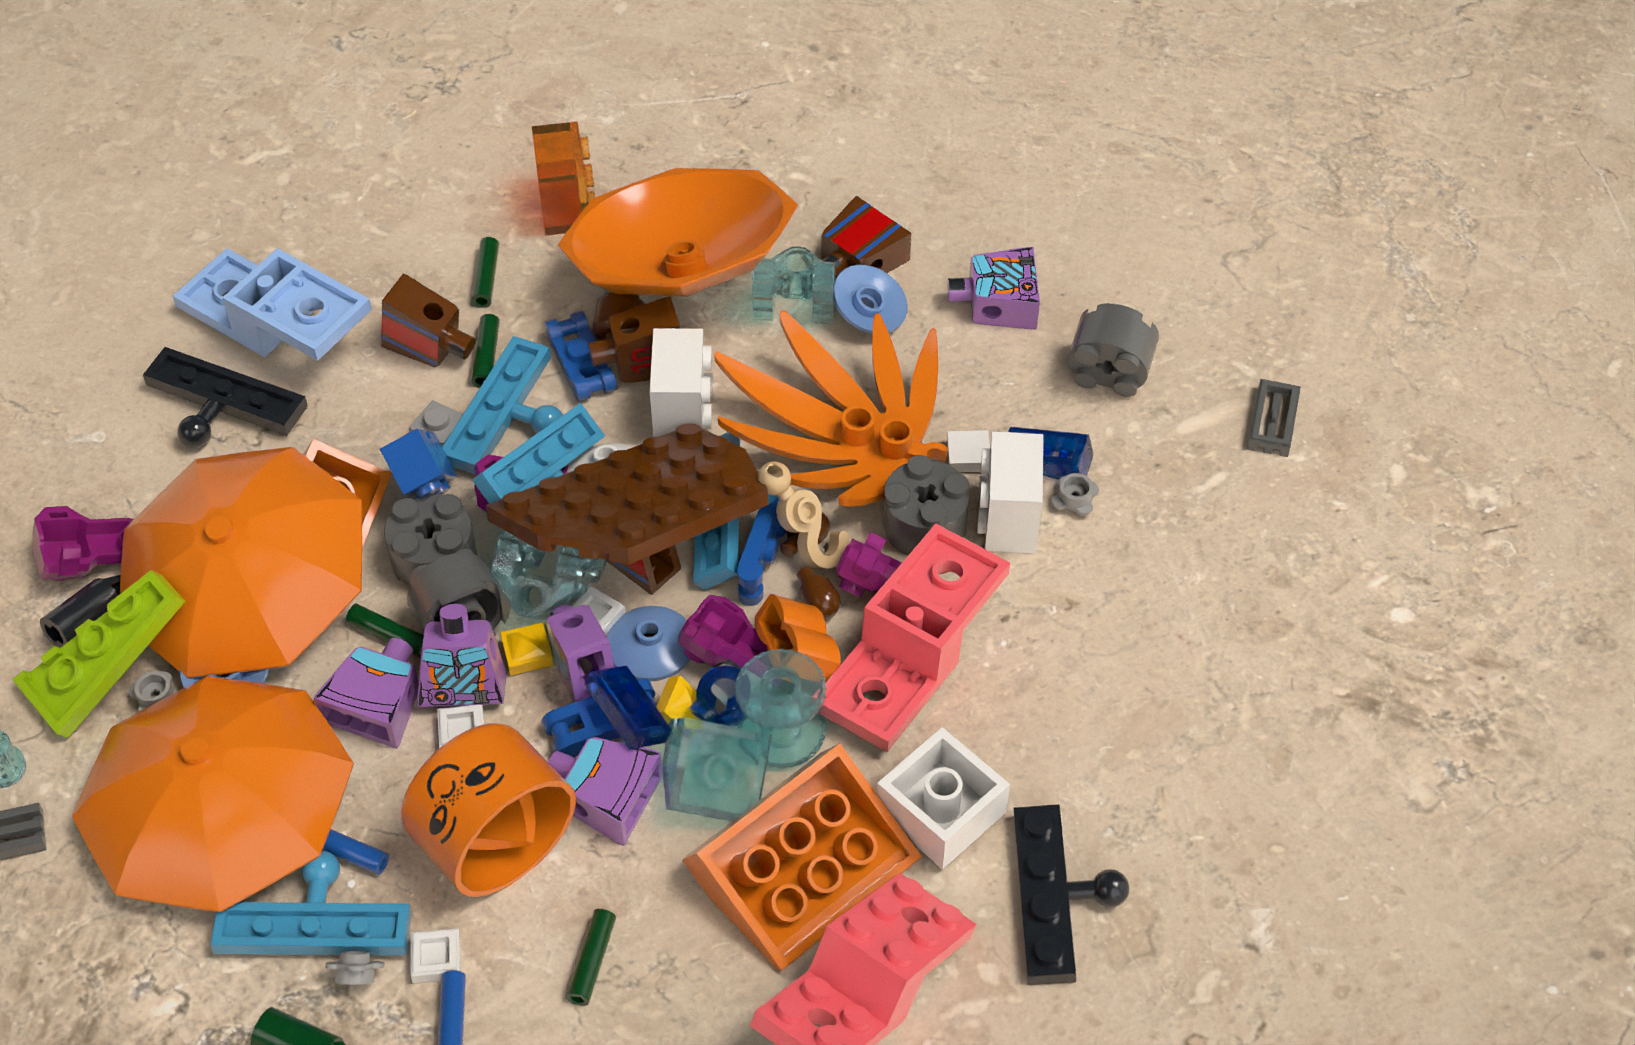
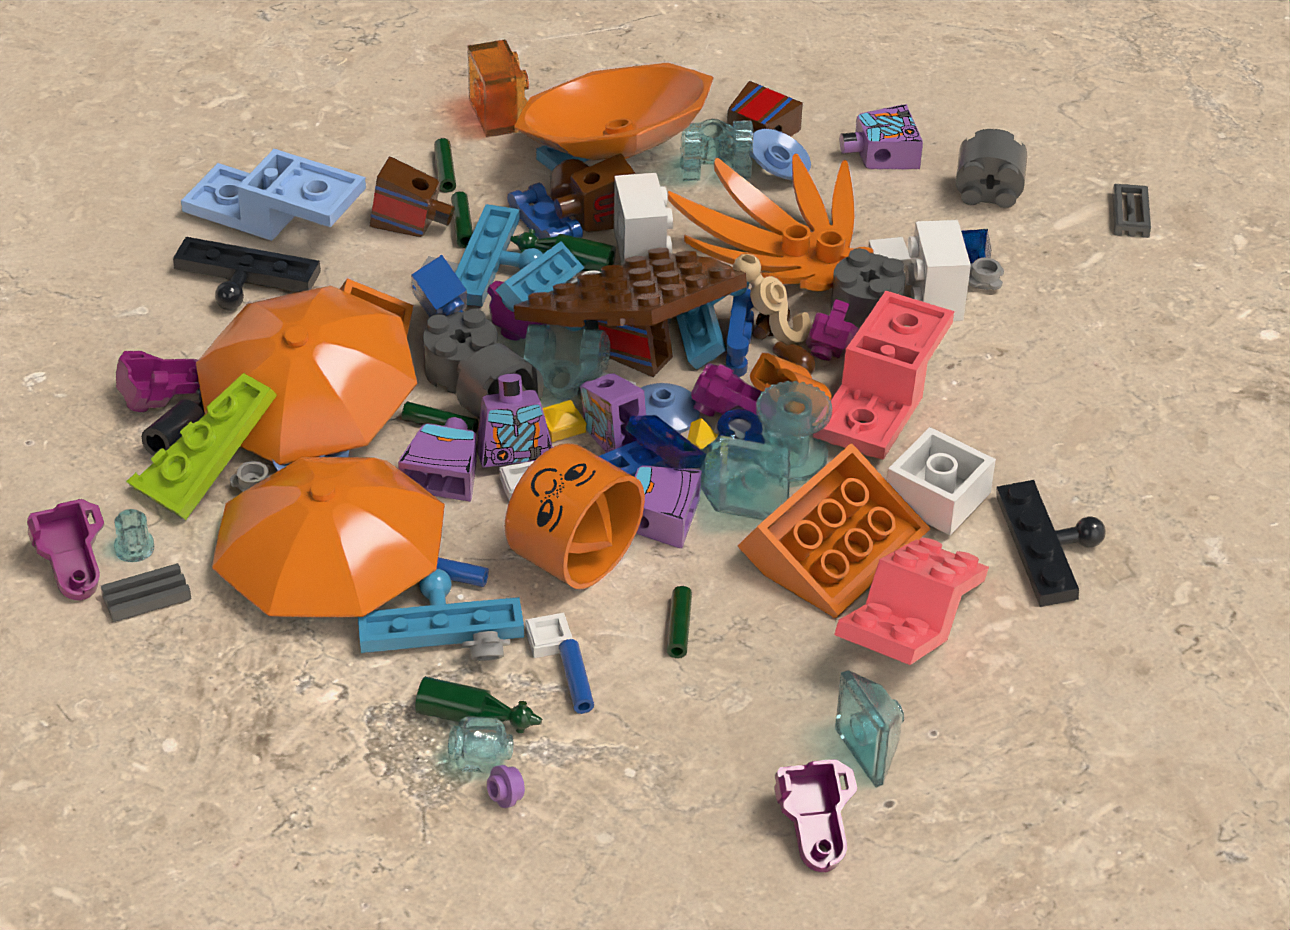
camera: 10 degrees left, 10 degrees down
none -> dark green wheel [510,229,616,272]

